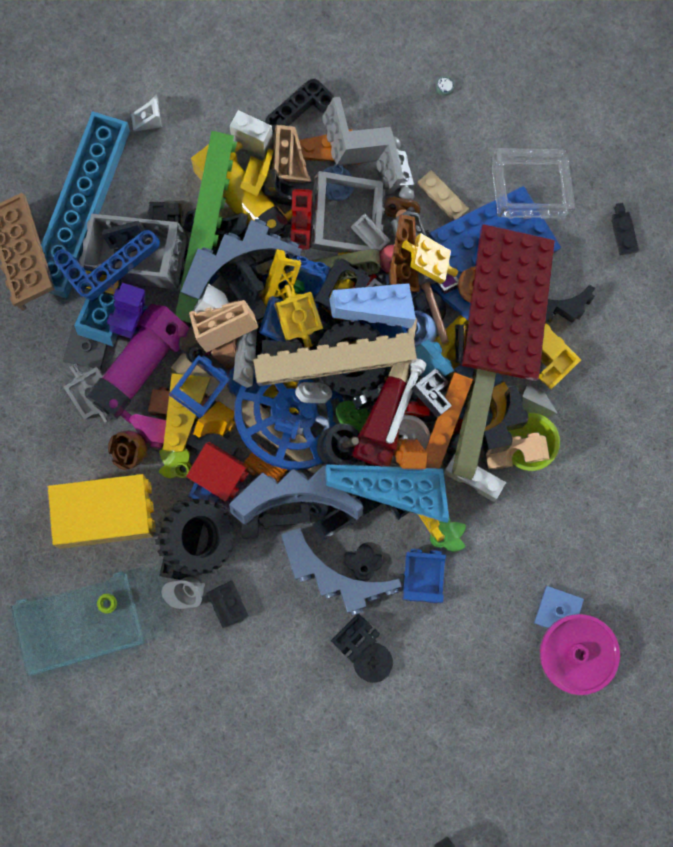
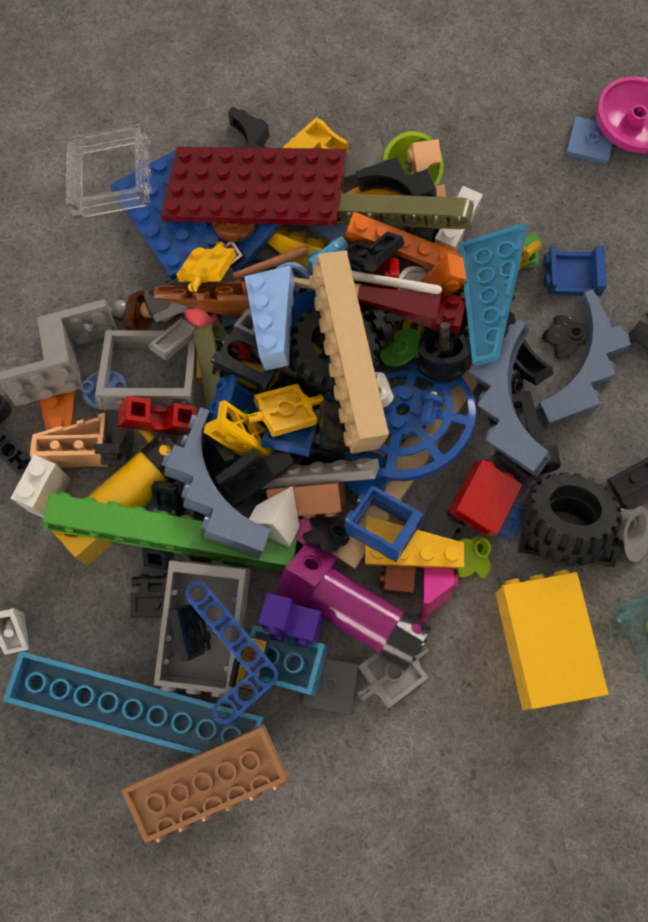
camera: 85 degrees left, 5 degrees down
reddish brown cylinder [108,430,147,470] -> none
light nougat wedge [189,300,258,353] -> none
light orange arch [193,401,236,438] -> none
yellow fence [240,149,273,196] -> none
orange brick [244,444,289,484] -> none
tan plate [417,170,469,221] -> none
black slope [455,324,468,364] -> none
black hinge [612,203,639,255] -> none

